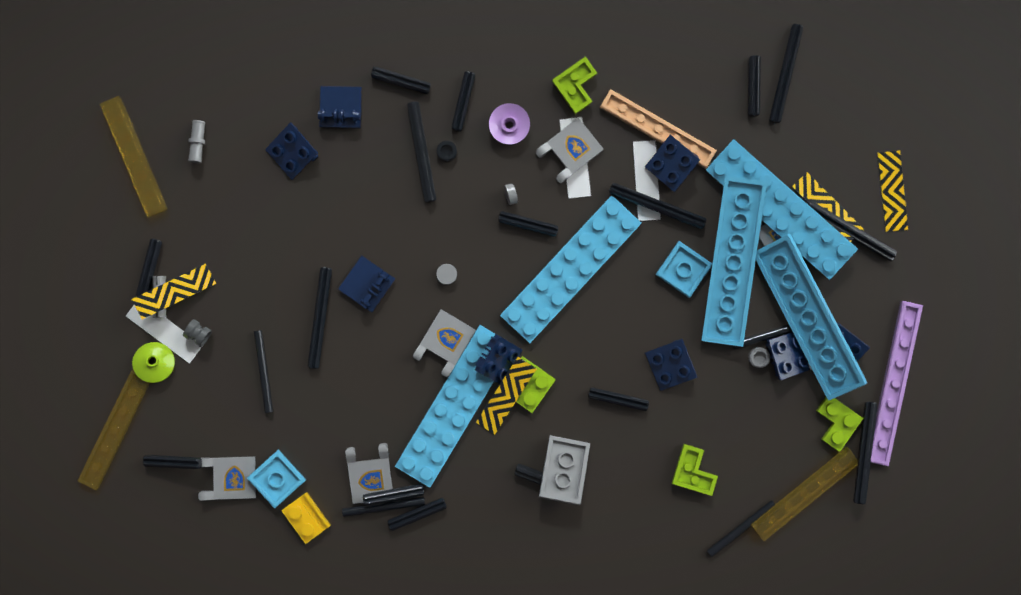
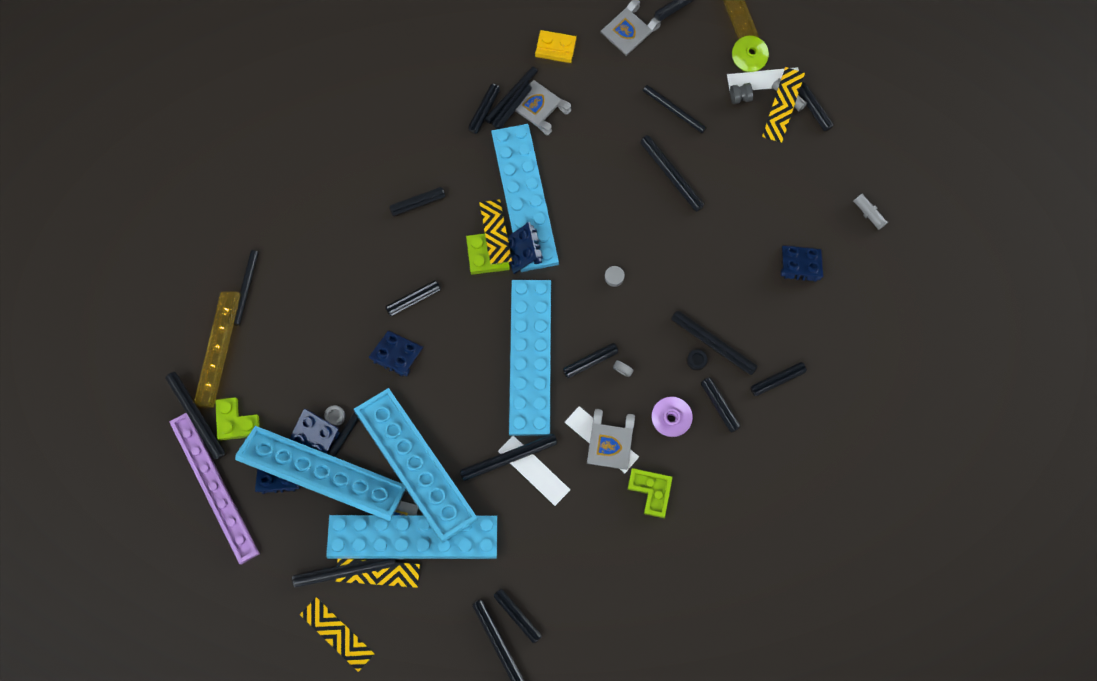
camera: 145 degrees right, 15 degrees down
clear yellow tile [100,96,168,217] -> none
medium azure tile [247,449,306,508] -> none
dark blue hinge [318,86,362,128] -> none
dark blue hinge [339,256,395,312] -> none
light grey flag [413,310,476,377] -> none
light grey plate [539,435,590,505] -> none
light nougat tile [600,89,717,169] -> none
dark blue hinge [645,135,701,192] -> none
medium azure tile [655,241,712,298] -> none
lime plate [672,444,718,496] -> none

